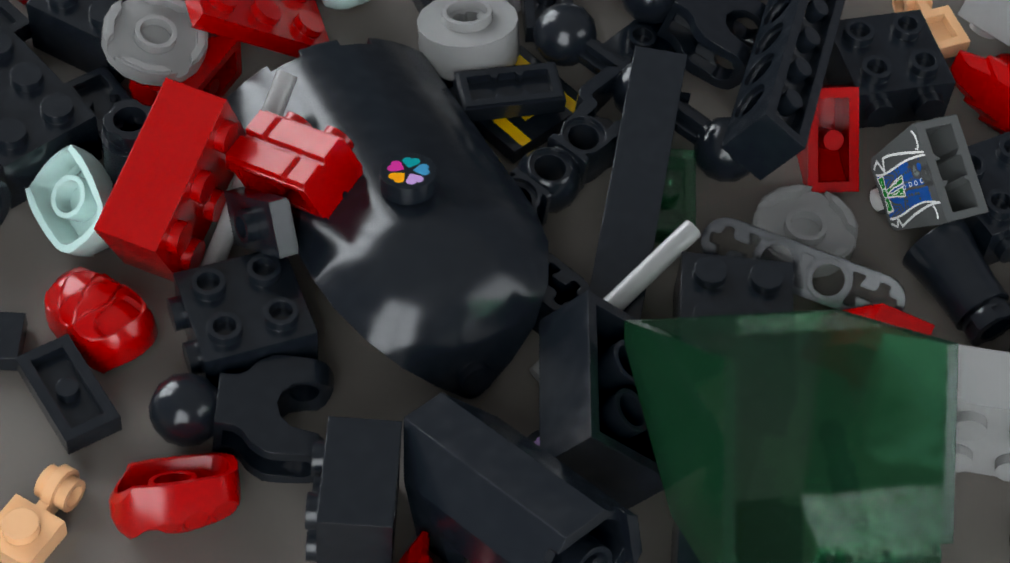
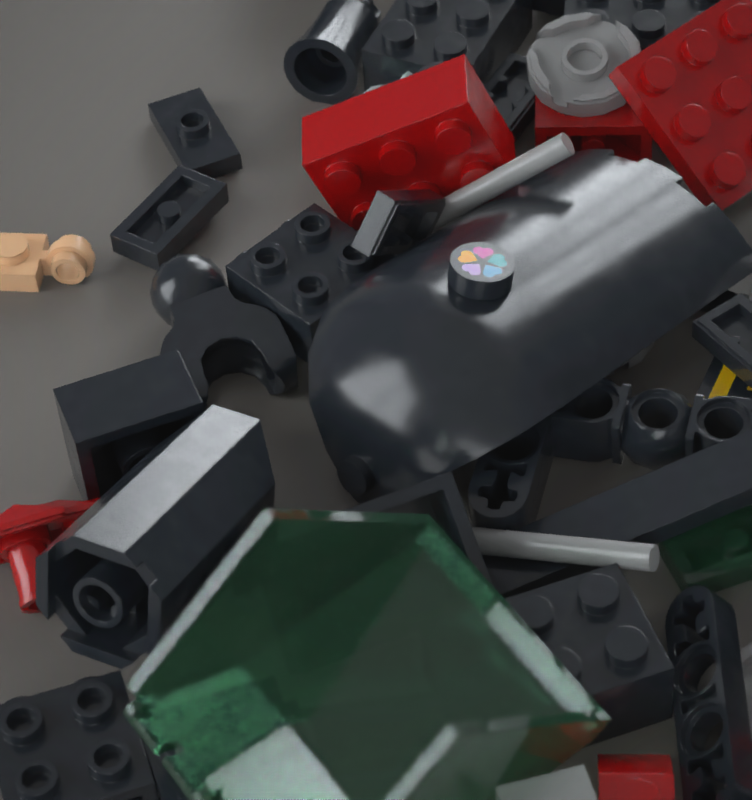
camera: 75 degrees right, 5 degrees down
red piece [44,266,158,374] -> none
red piece [109,453,241,540] -> none
red brick [225,110,363,219] -> none

